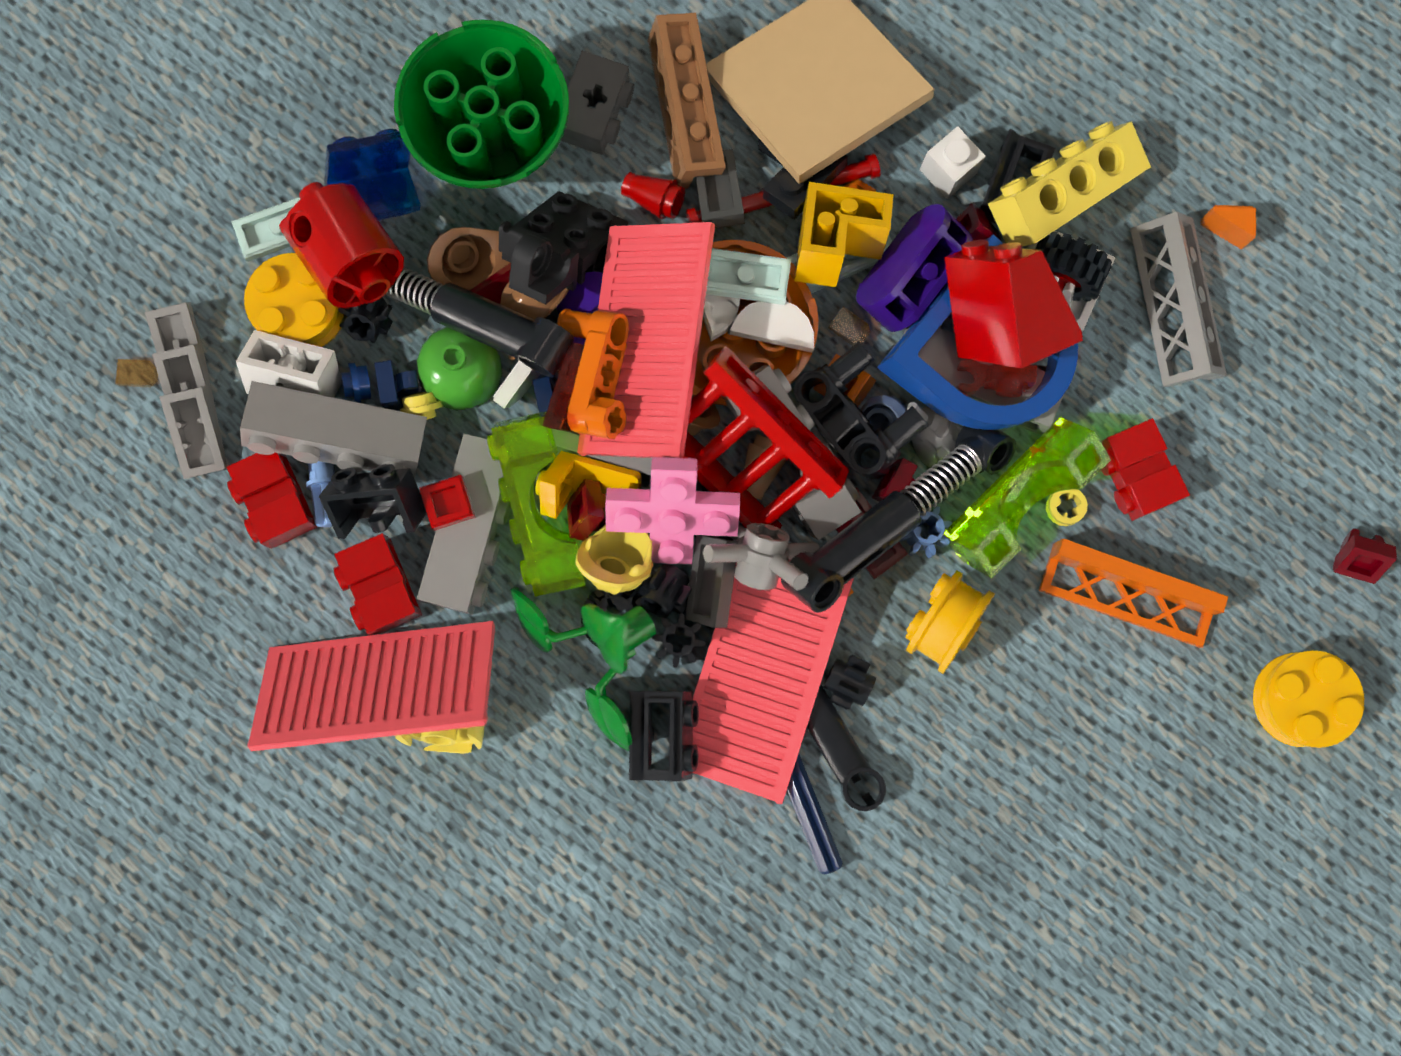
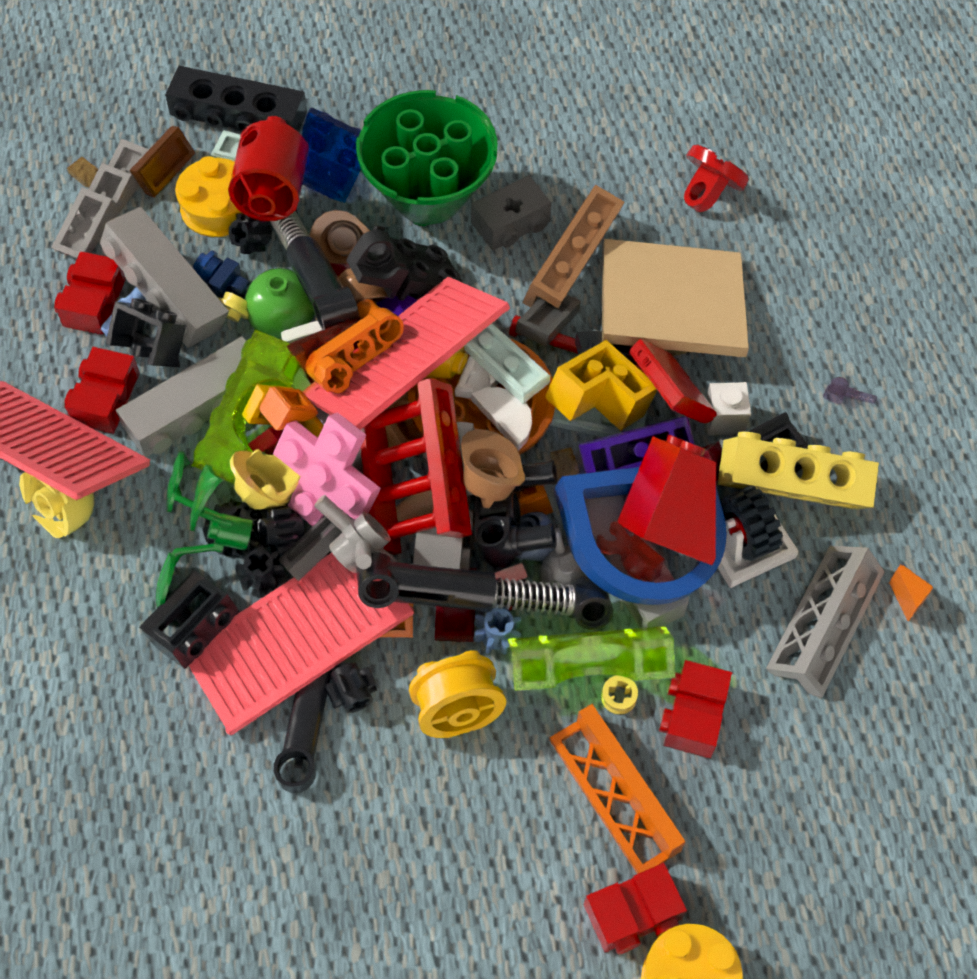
camera: 40 degrees right, 20 degrees down
white brick [236,330,342,398] -> none
red tile [419,474,476,531] -> none
red cone [621,172,685,220] -> none
dark blue axle [787,754,843,874] -> none
dark red tile [1333,528,1397,584] -> none
none -> reddish brown tile [129,126,195,198]
none -> black brick [165,65,307,133]
none -> orange slope [259,386,318,430]
none -> medium nougat piece [461,429,525,508]
none -> red brick [583,863,687,955]
none -> red piece [629,339,717,423]
none -> clear purple hand [823,377,877,404]

